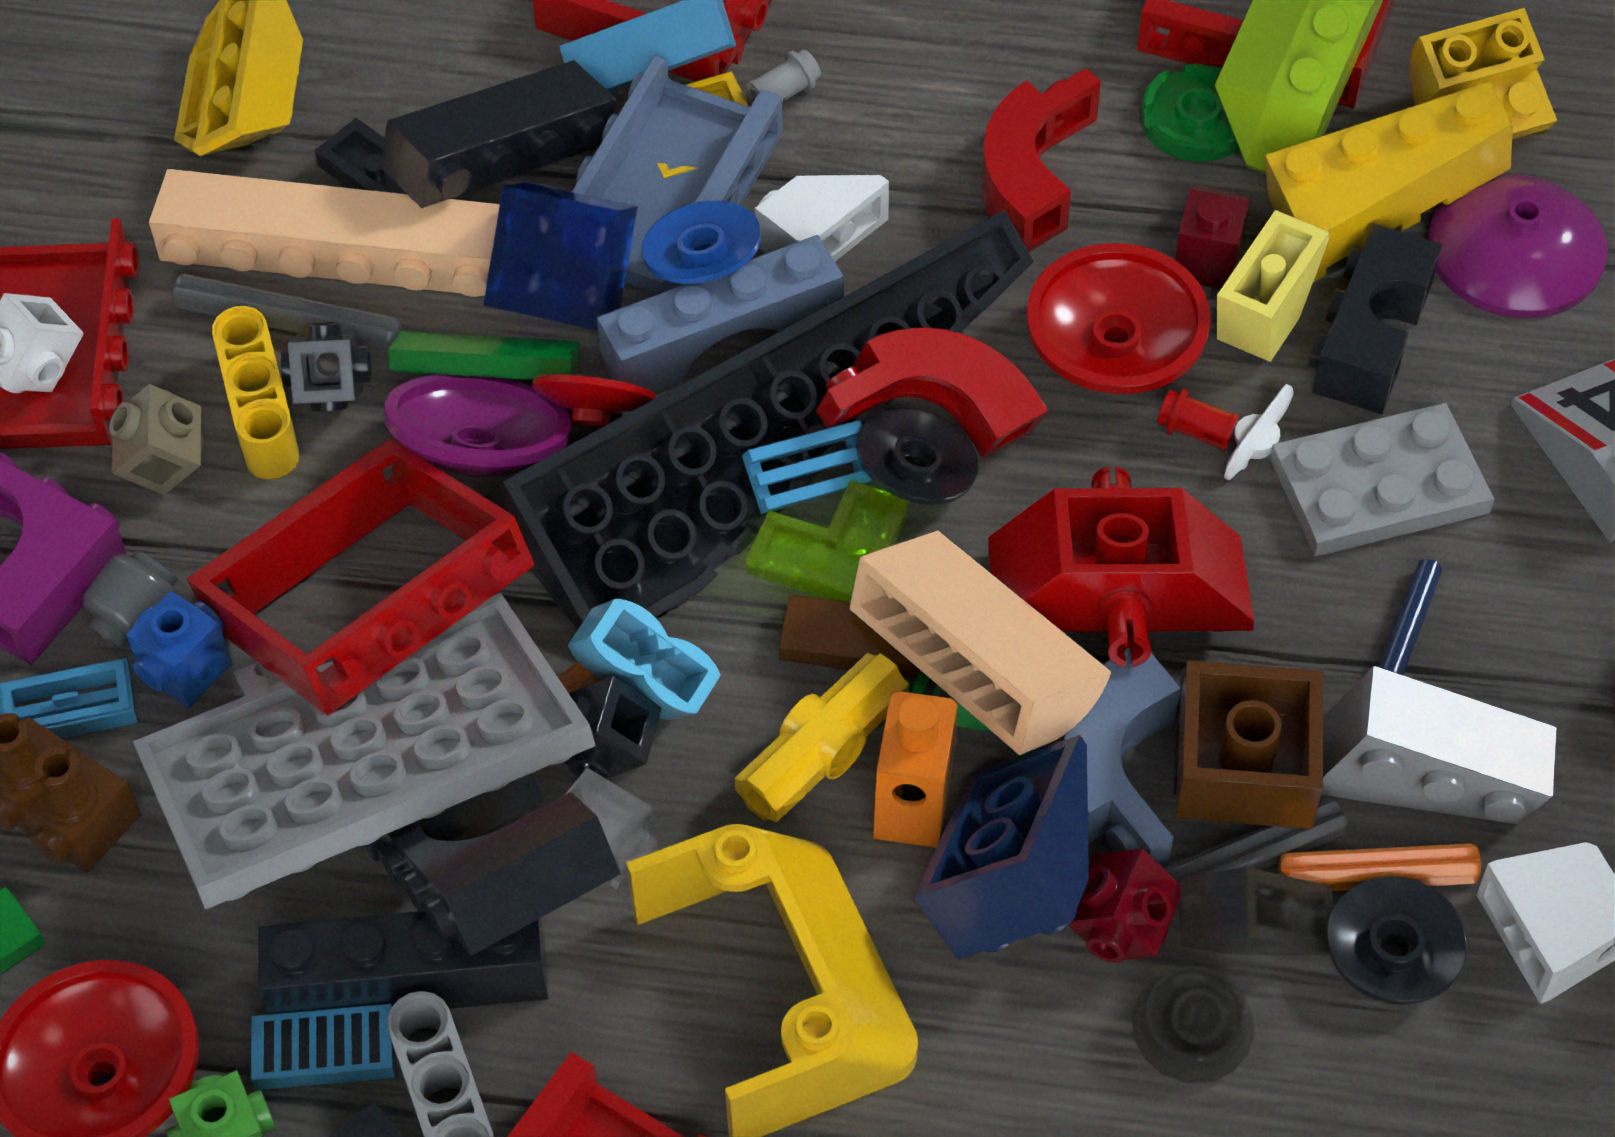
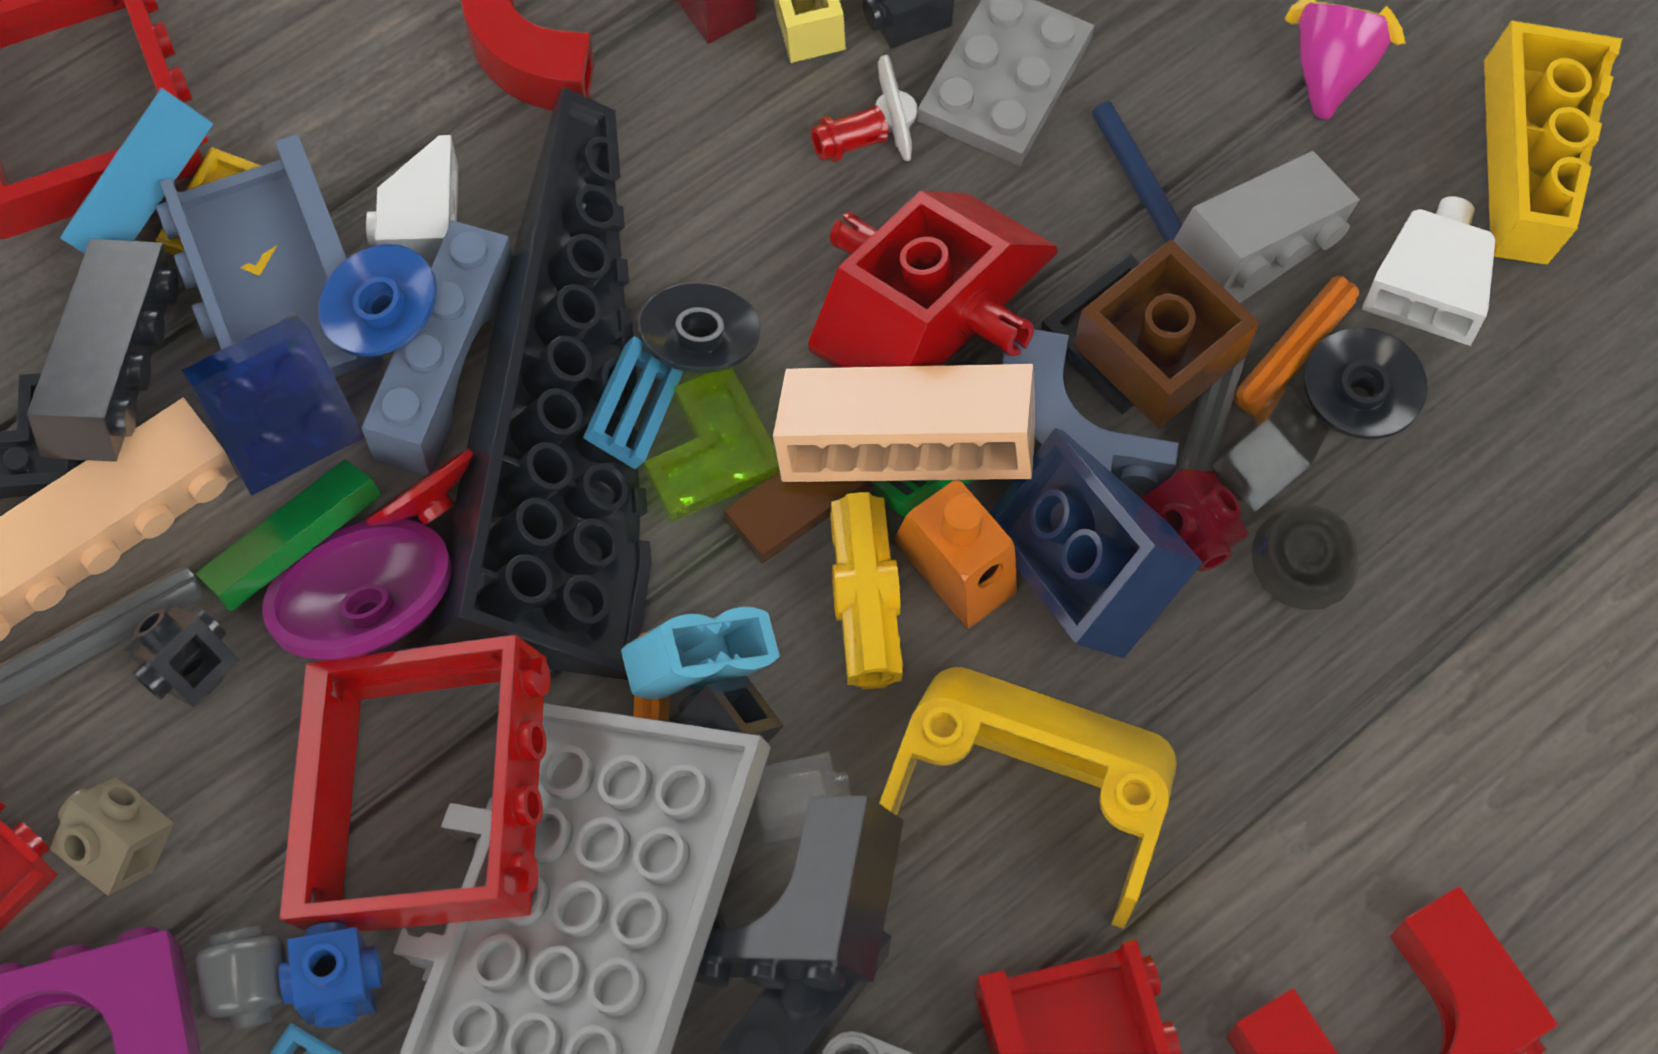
camera: 50 degrees left, 10 degrees up
yellow beam [212,306,299,480] -> none
light grey pin [746,49,822,103] -> none
red arch [816,328,1048,459] -> none
red dish [1026,243,1211,394] -> none

